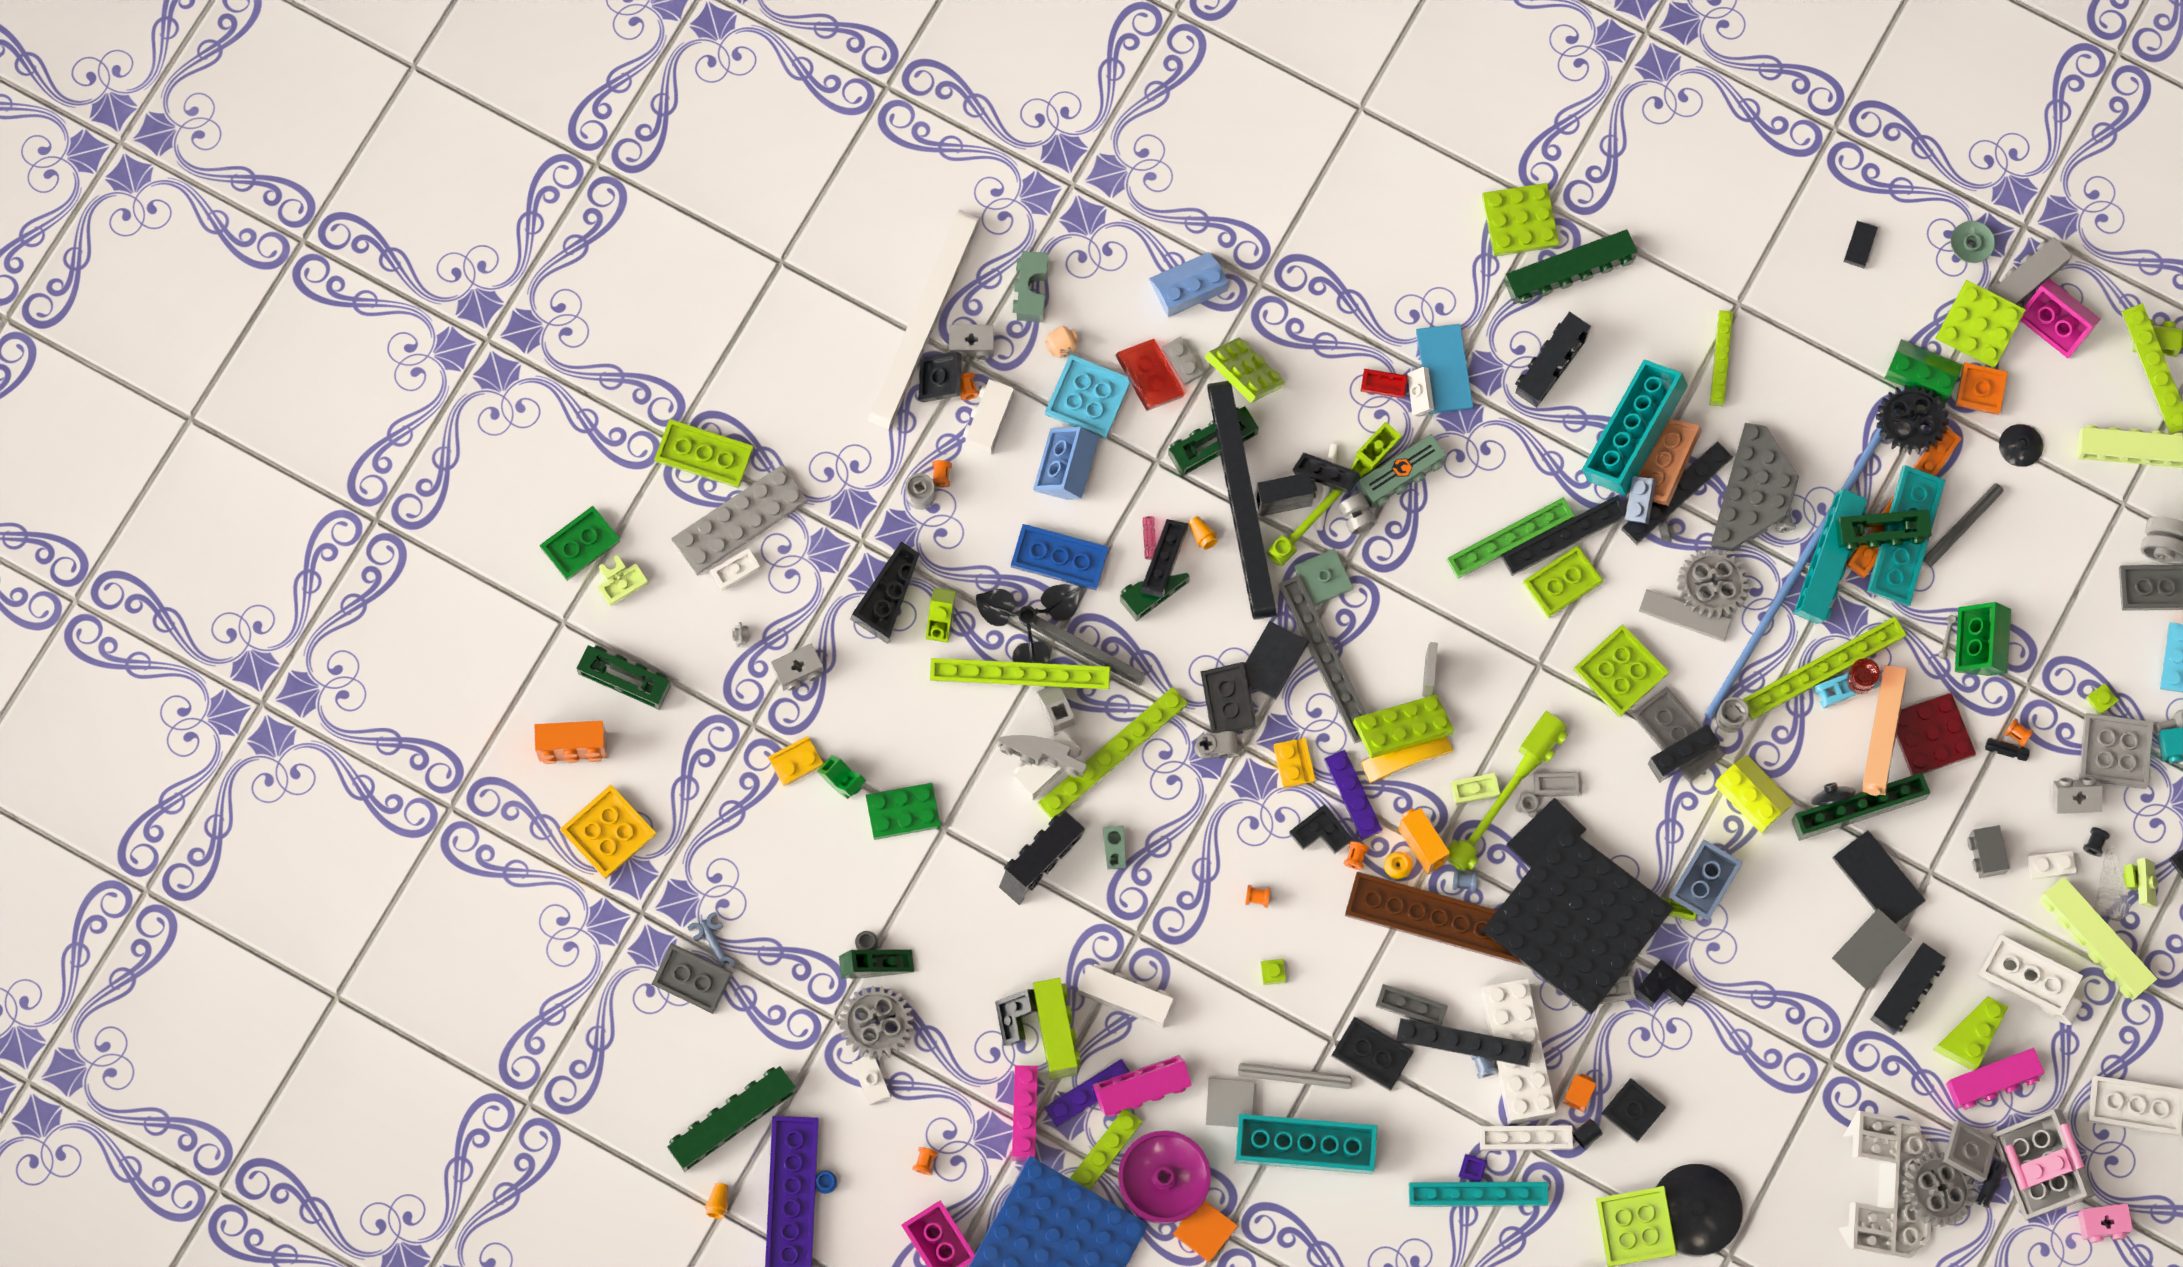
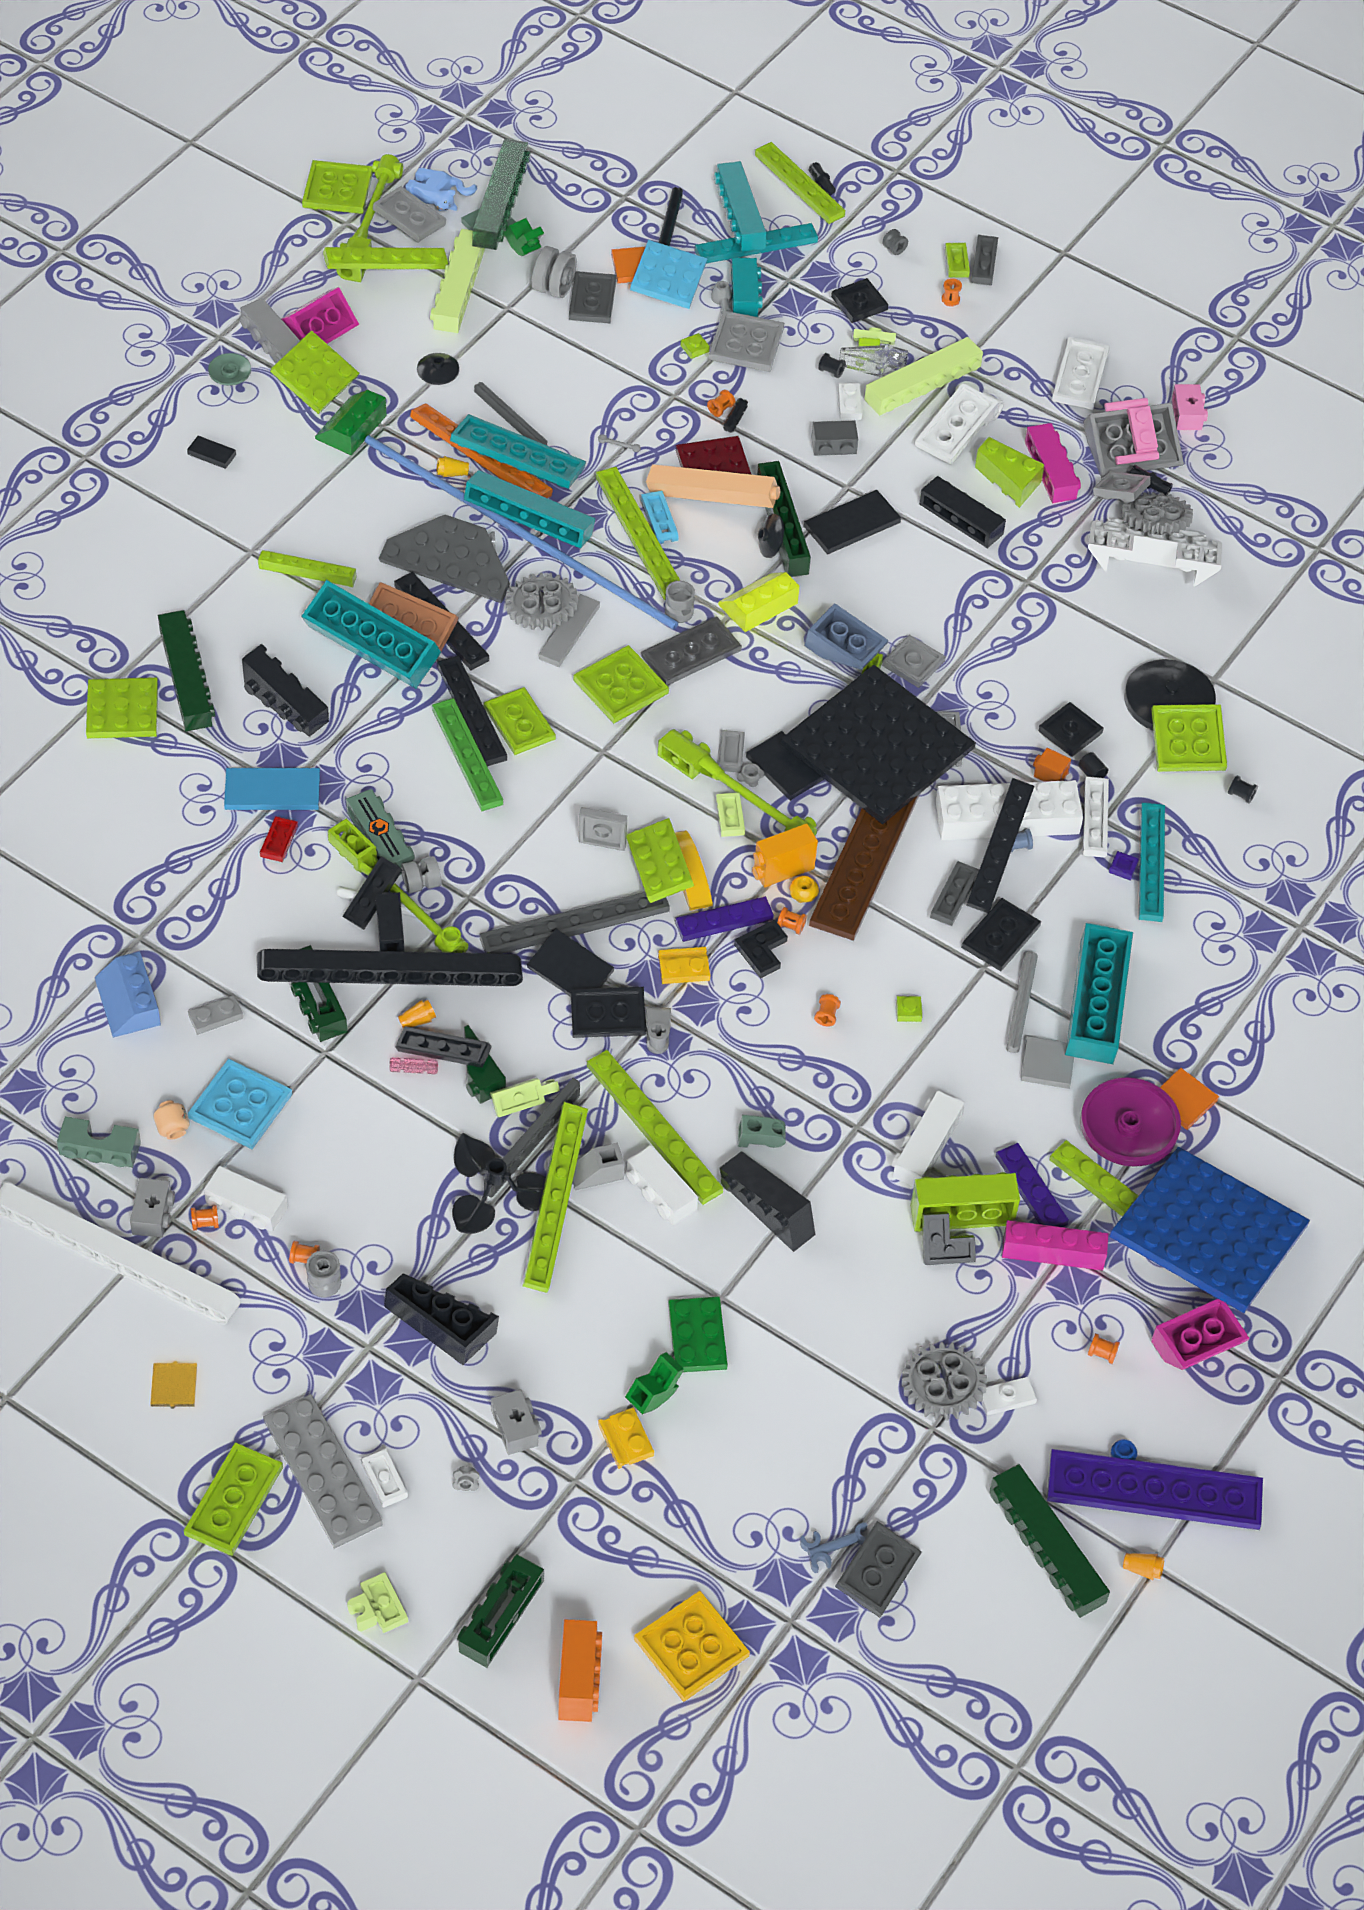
camera: 85 degrees left, 20 degrees down
green plate [539,506,621,581] -> none
dark green slope [839,949,914,979] -> none
dark grey plate [855,931,878,950] -> none
black plate [918,352,962,403] -> none
lime slope [926,588,956,643] -> none
light grey slope [998,735,1087,778] -> none
blue plate [1011,524,1109,591] -> none
medium blue slope [1033,427,1099,500] -> none
dark pink brick [1093,1055,1192,1116] -> none
clear red tile [1115,339,1185,411] -> none
lime plate [1204,337,1286,403] -> none
sand green plate [1294,548,1353,606] -> none
white plate [1407,367,1434,416] -> none
sand blue bush [1452,870,1478,893] -> none
plate [1625,476,1657,524] -> none
black plate [1634,960,1697,1007] -> none
black brick [1648,724,1720,783] -> none
dark grey plate [1658,520,1675,542] -> none
dark grey tile [1832,908,1912,990] -> none
dark green brick [1836,509,1932,550] -> none
clear red wheel [1846,658,1880,695] -> none
black gear [1876,384,1949,455] -> none
orange plate [1955,362,2008,415] -> none
green slope [1955,602,2011,676] -> none
light grey brick [2052,776,2103,814] -> none
none -> clear yellow piece [150,1361,197,1409]
none -> yellow cone [436,456,469,478]
none -> yellowish green plate [490,1078,560,1117]
none -> light grey tile [882,635,946,688]

